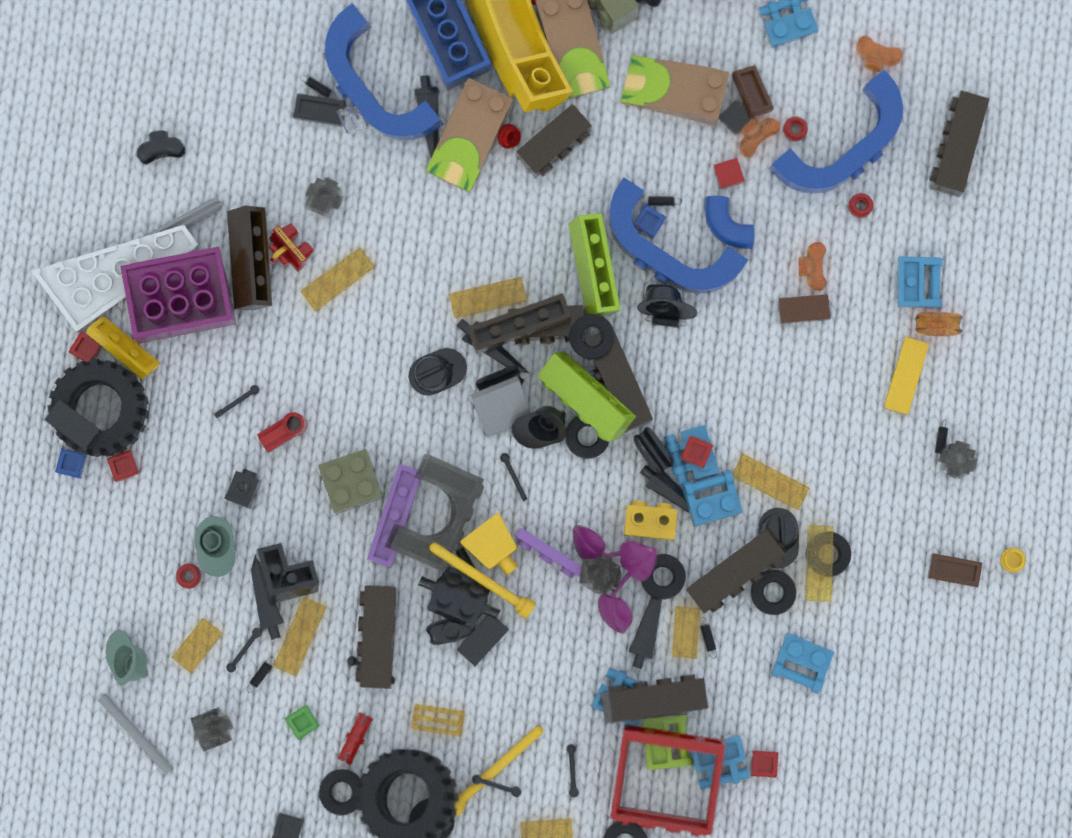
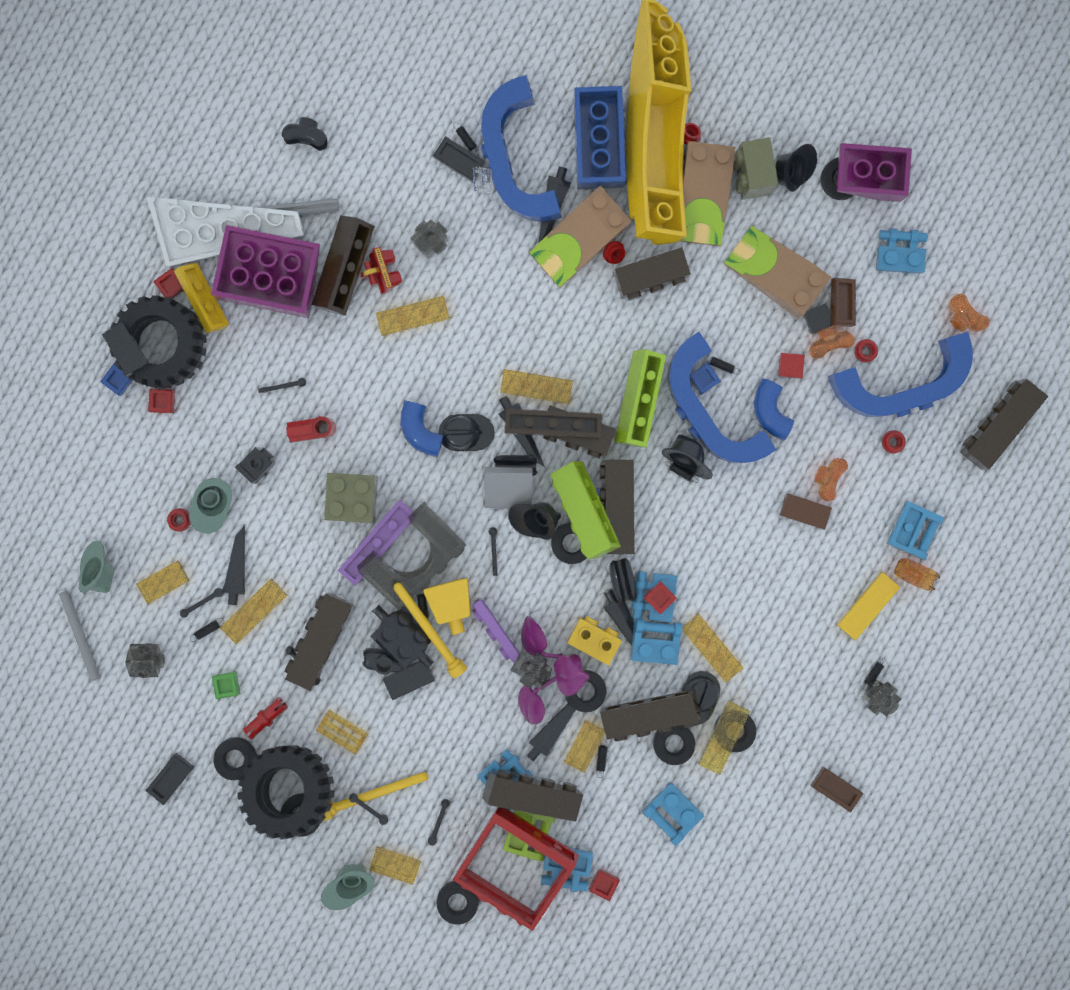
camera: 25 degrees right, 5 degrees up
black brick [256,543,320,605] -> none
black tyre [569,314,615,360] -> none
yellow plate [1000,547,1026,573] -> none
none -> blue cylinder [400,400,444,458]

